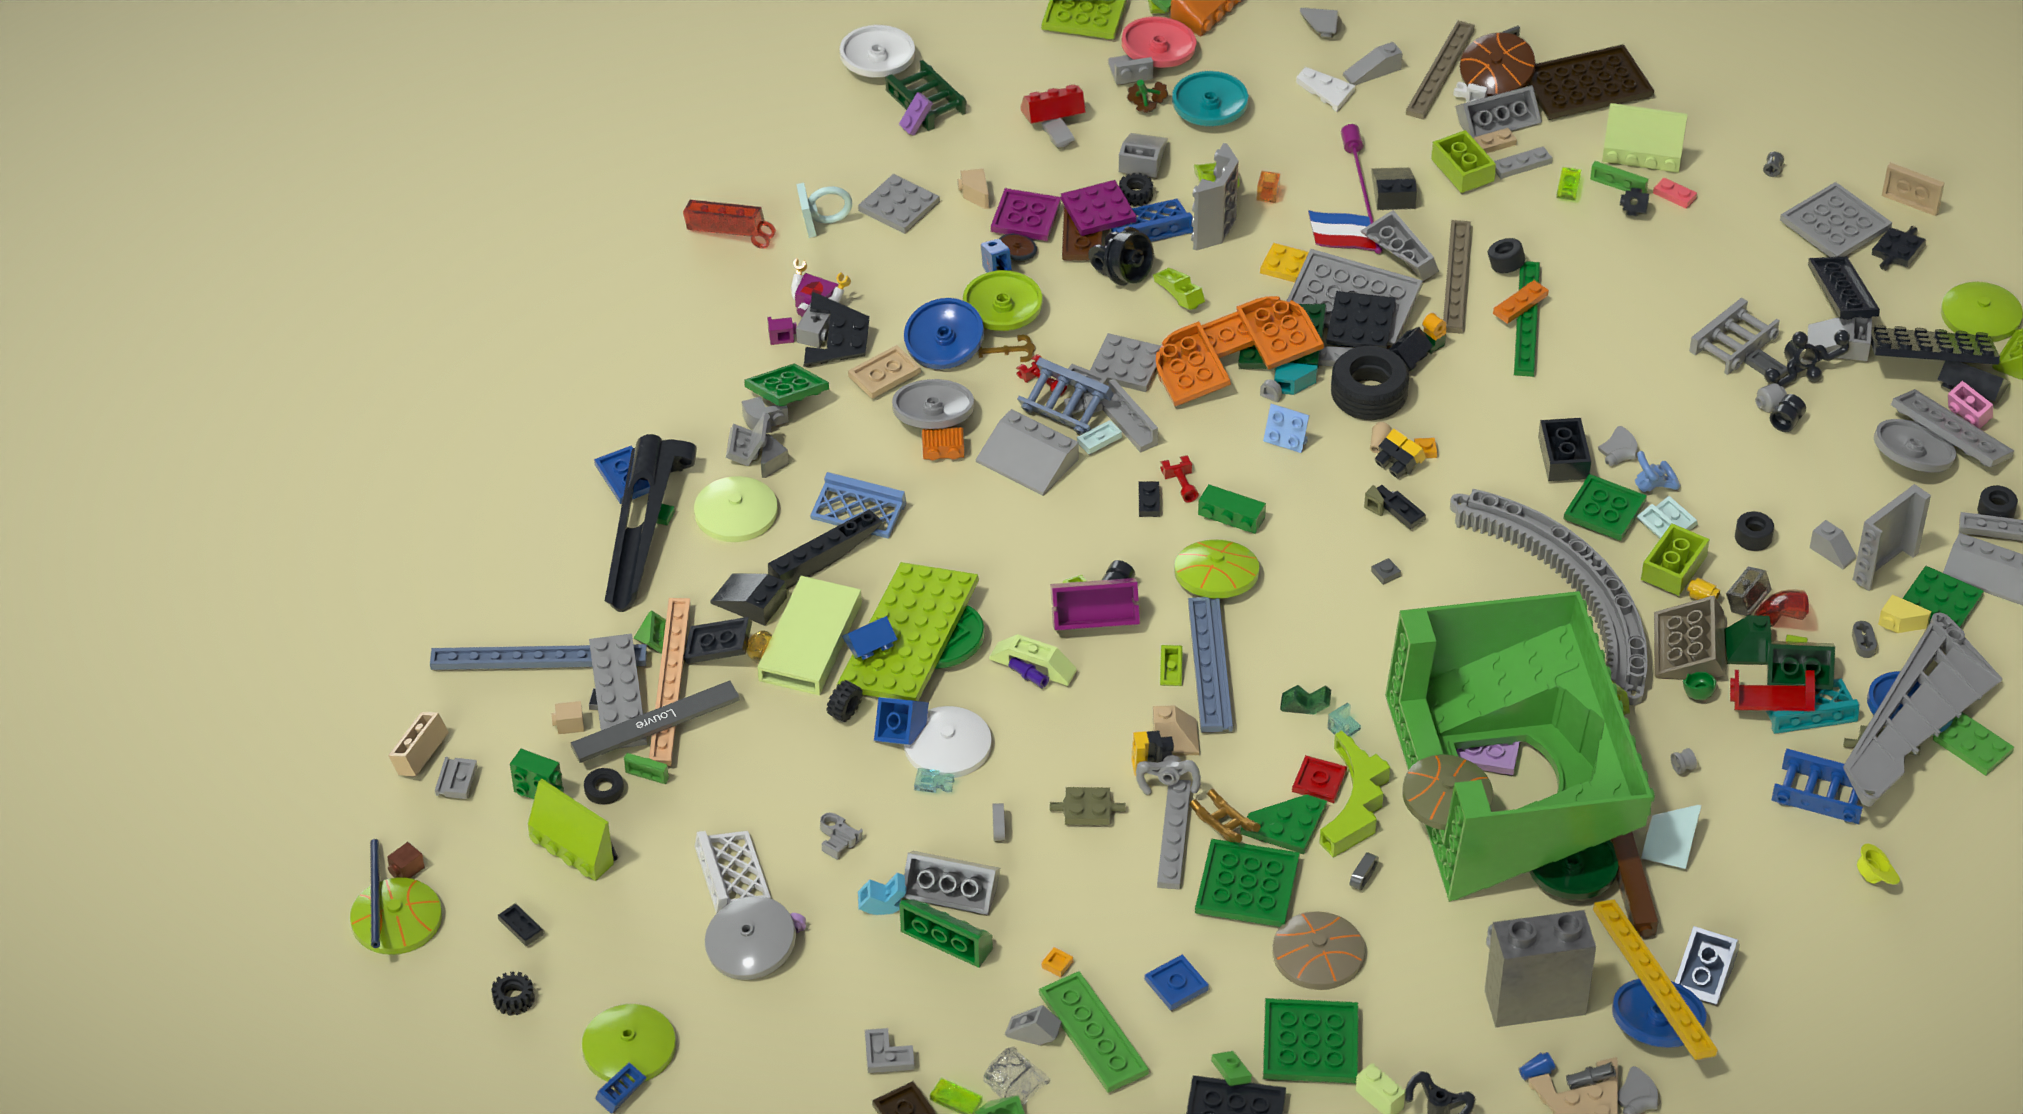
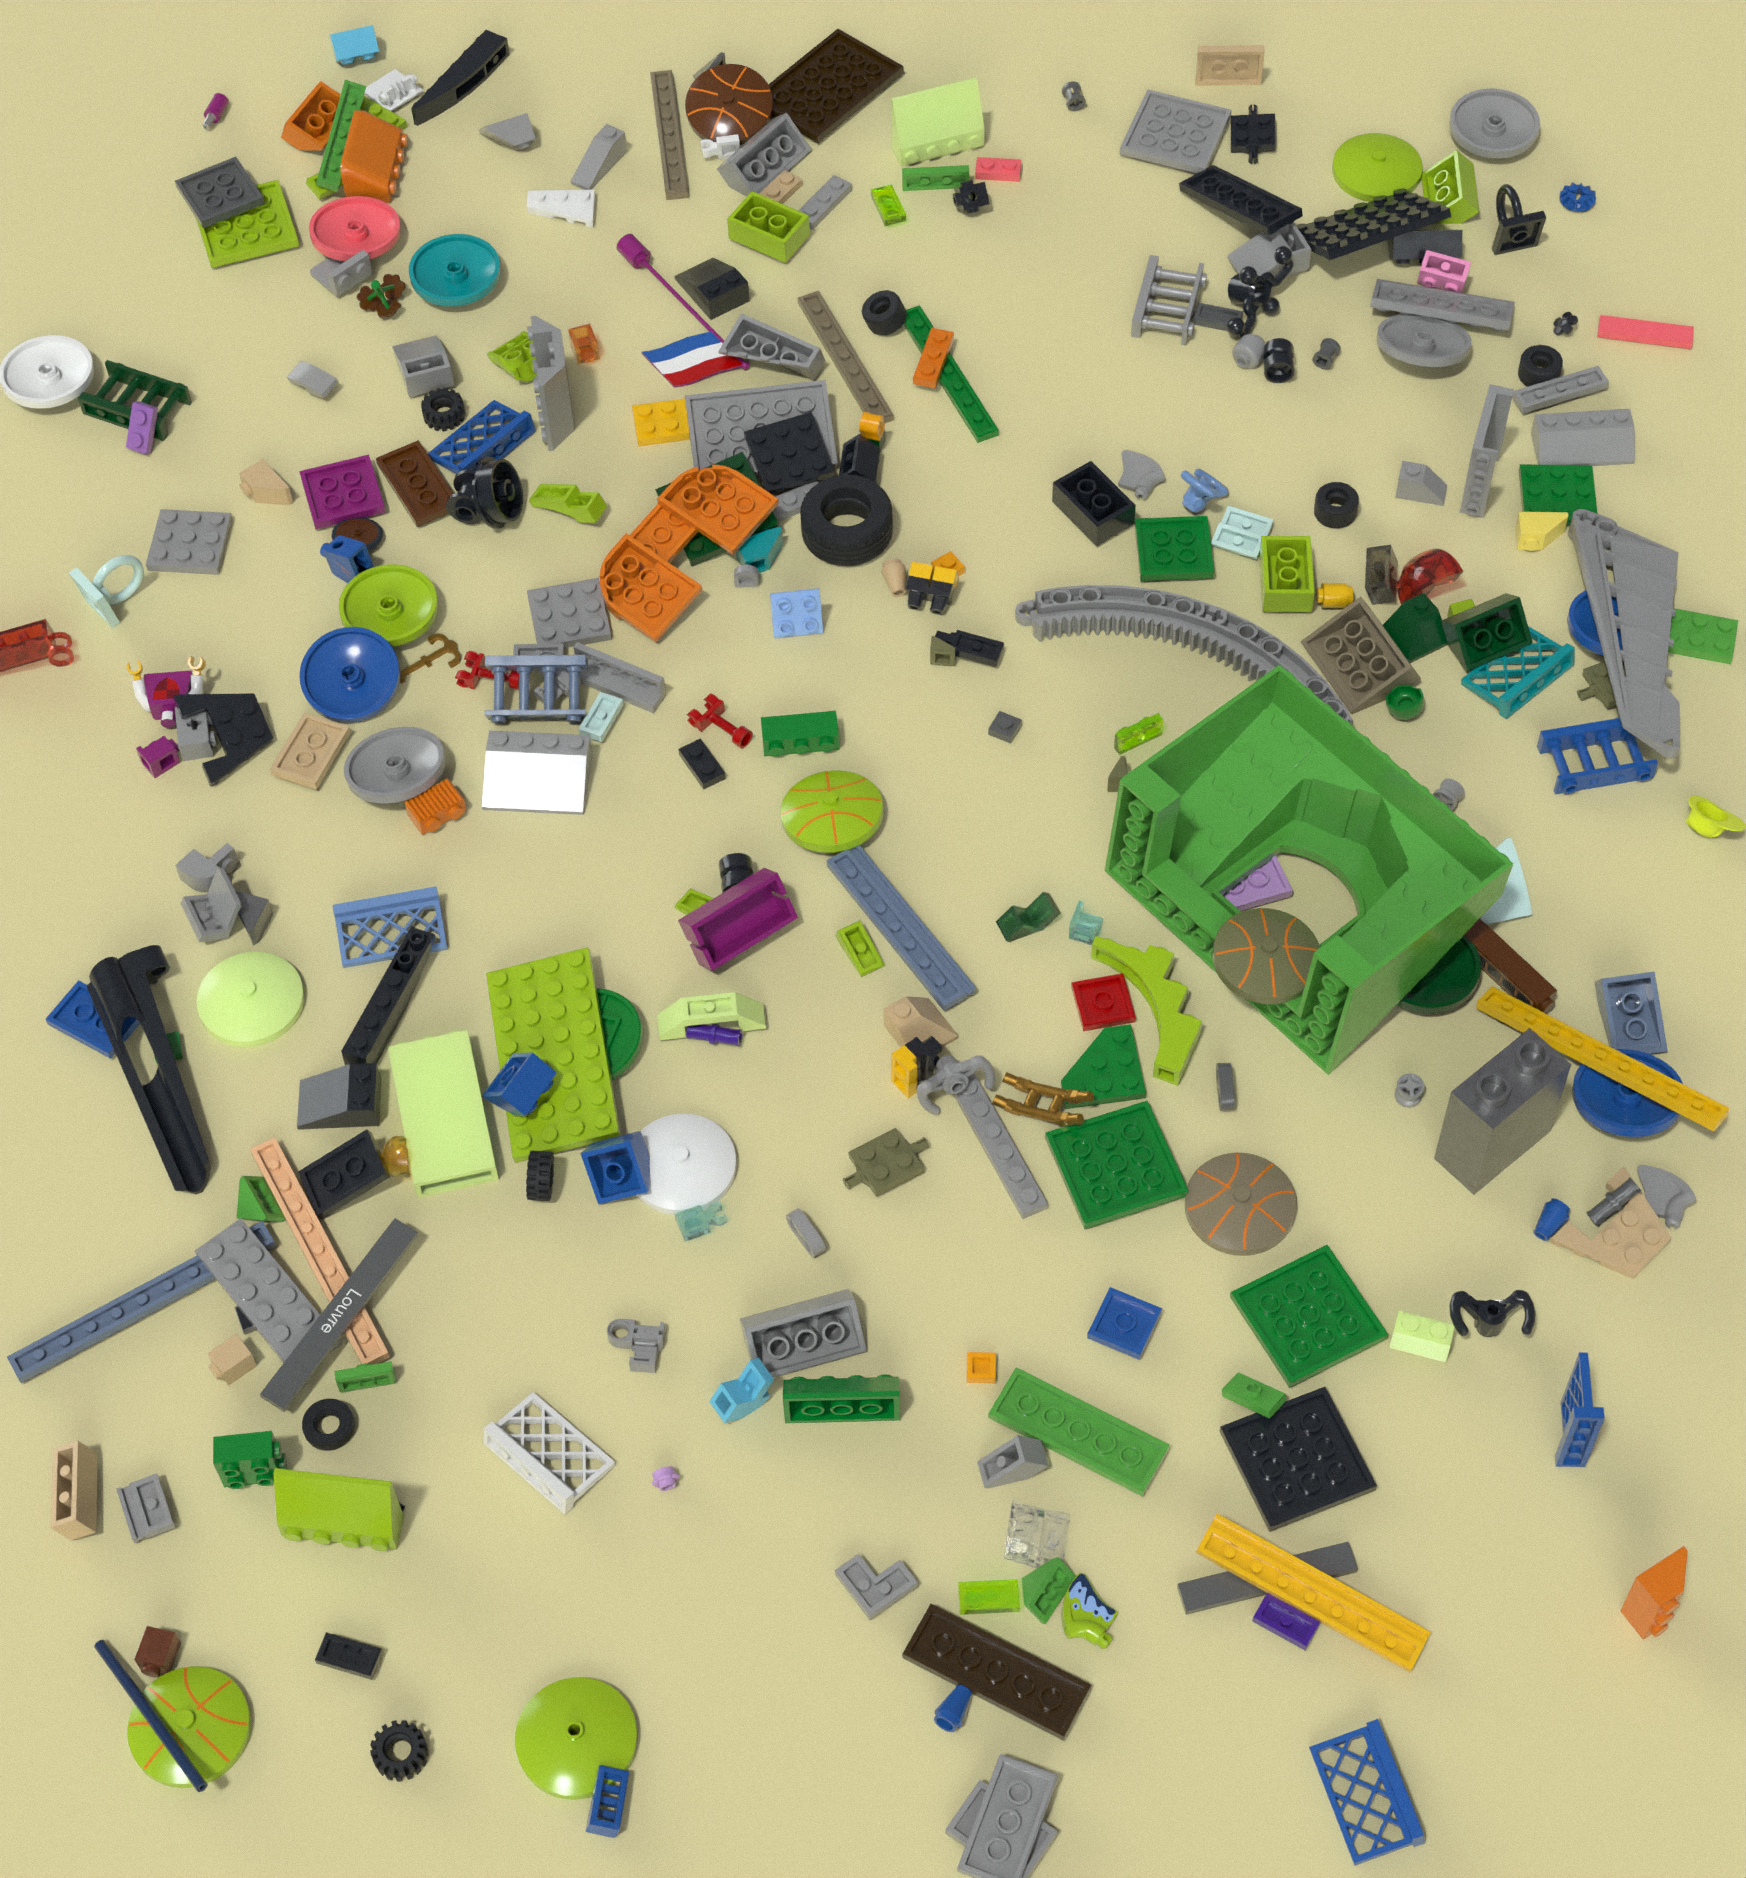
camera: 30 degrees left, 10 degrees up
light grey dish [705,896,796,980] -> none
green plate [744,363,829,406] -> none
red slope [1020,84,1085,124] -> none
magenta plate [1061,180,1136,236] -> none
red panel [1730,670,1815,711] -> none
dark grey beam [1852,621,1877,658] -> none
none -> dark grey bush [1312,338,1341,370]

